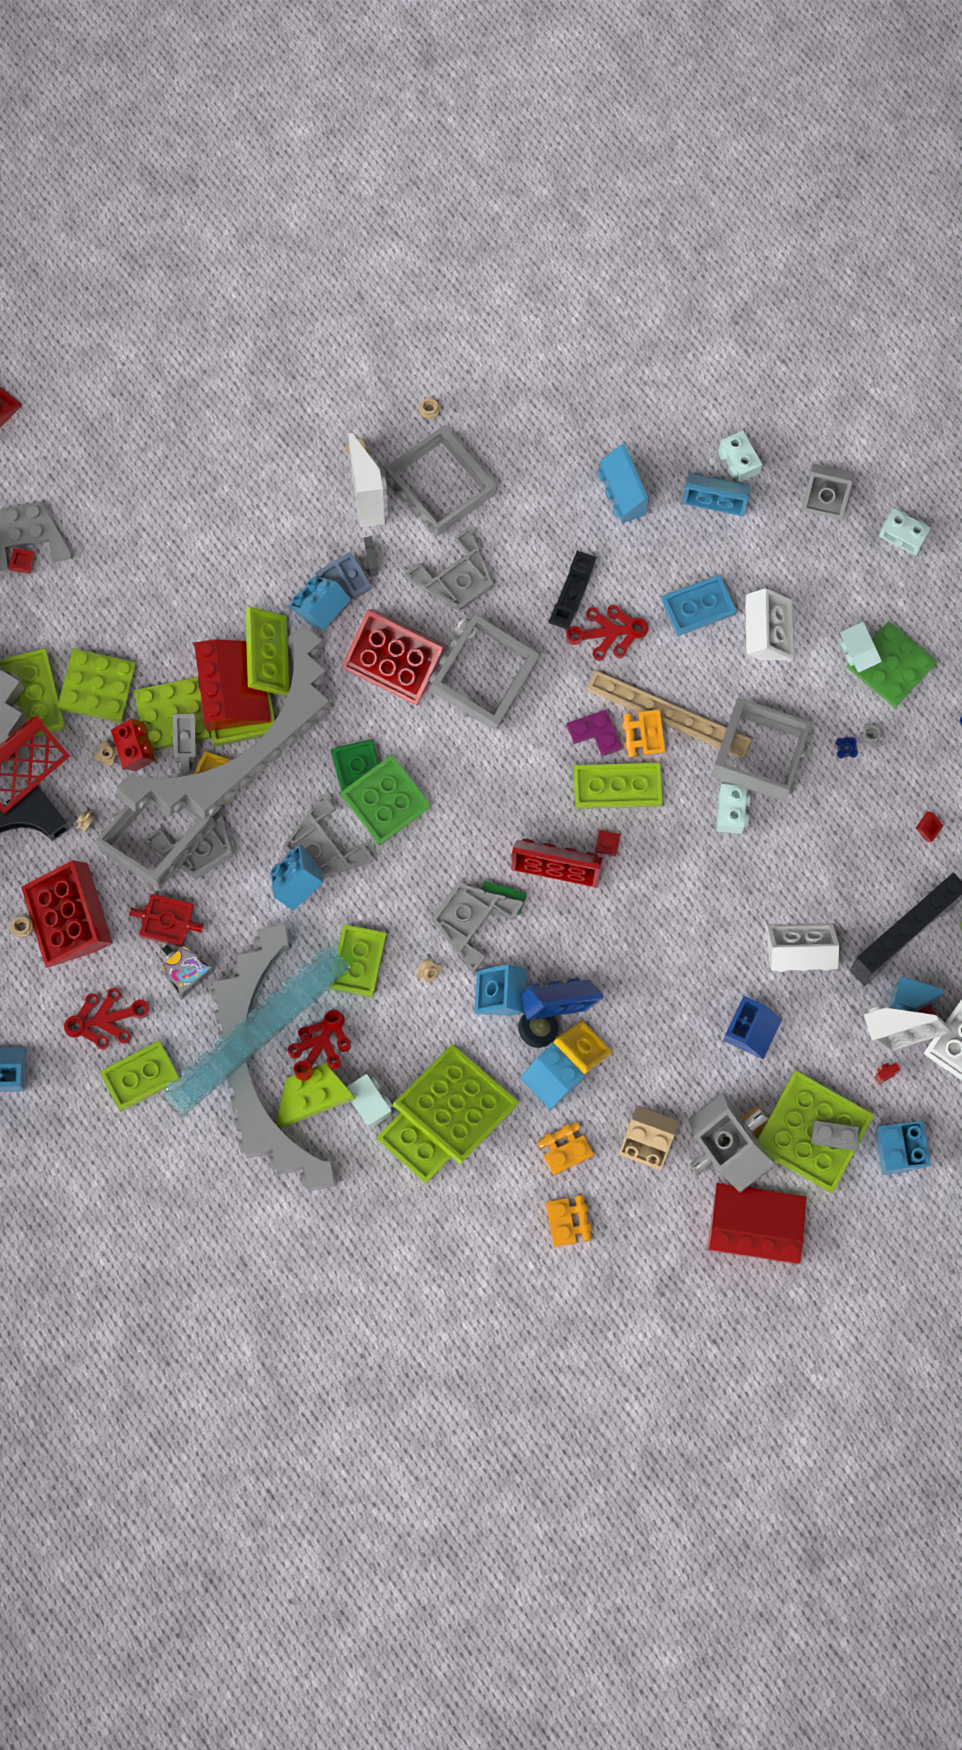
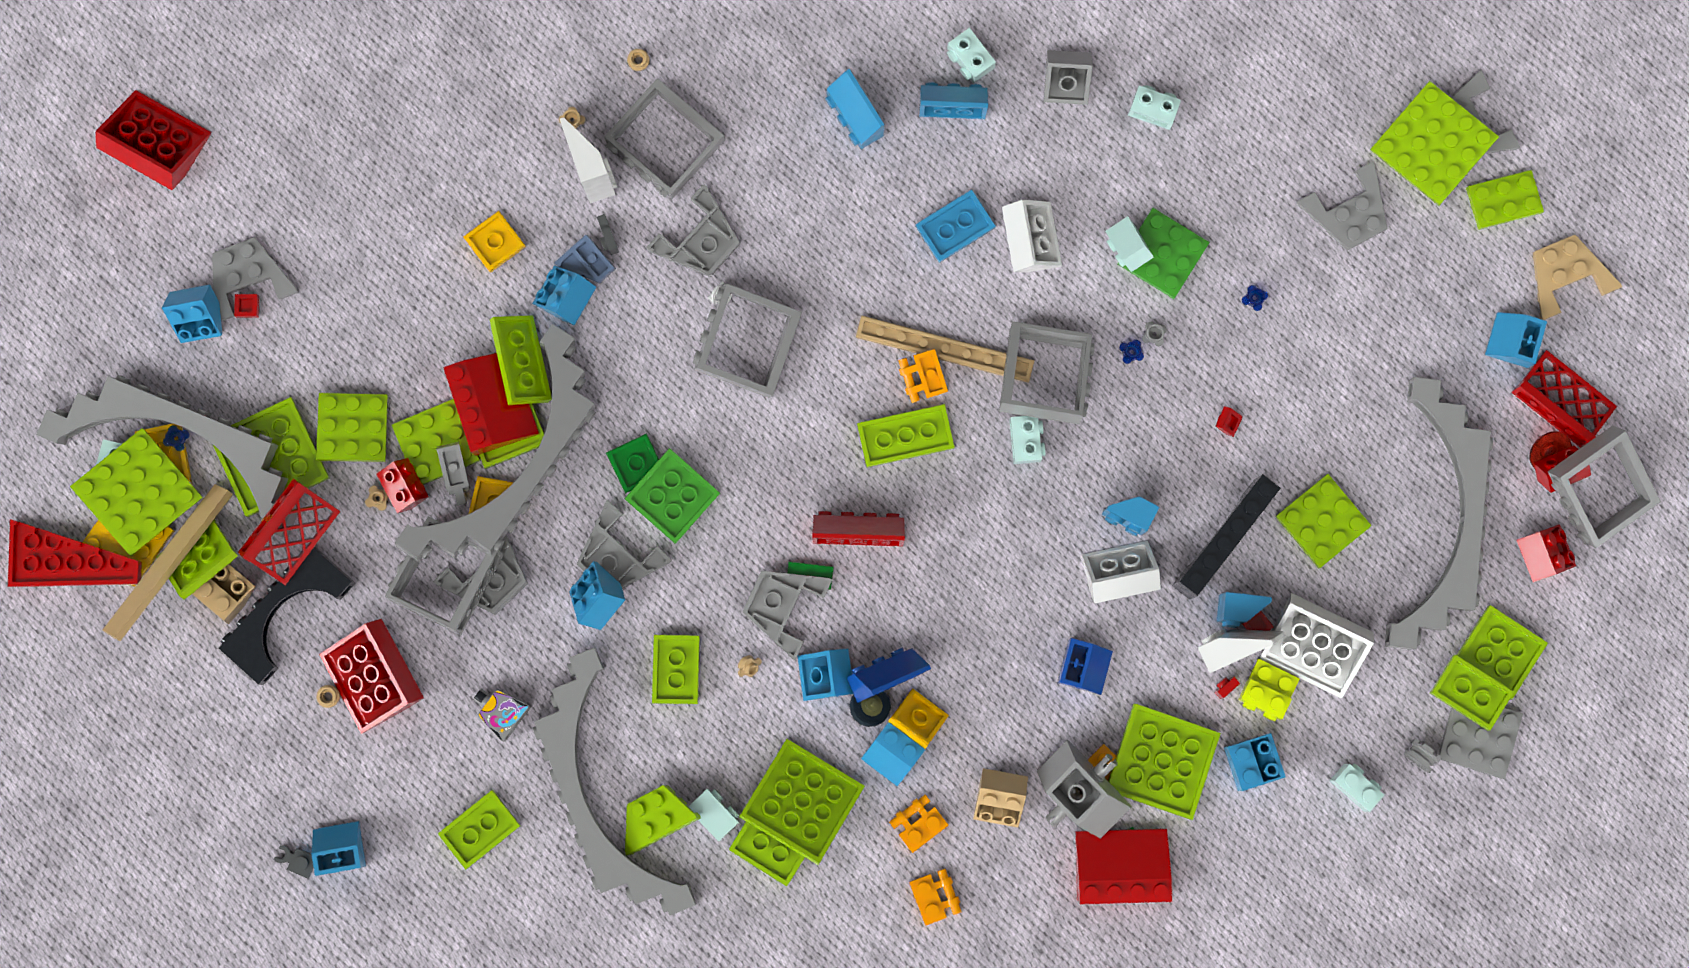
camera: 10 degrees left, 10 degrees up
red plant [64,988,150,1050] -> none
tan plate [76,811,95,832] -> none
red plate [129,894,204,947] -> none
clear light blue brick [163,946,350,1118] -> none
red plant [287,1010,351,1081] -> none
red slope [341,609,449,706] -> none
black slope [548,550,597,630] -> none
red plant [566,605,649,661] -> none
magenta plate [566,709,622,757] -> none
red plate [595,830,621,857] -> none
light grey plate [810,1121,859,1151] -> none
none -> yellow plate [463,211,526,273]
none -> dark azure slope [1102,496,1160,536]
none -> neon yellow plate [1238,659,1300,722]

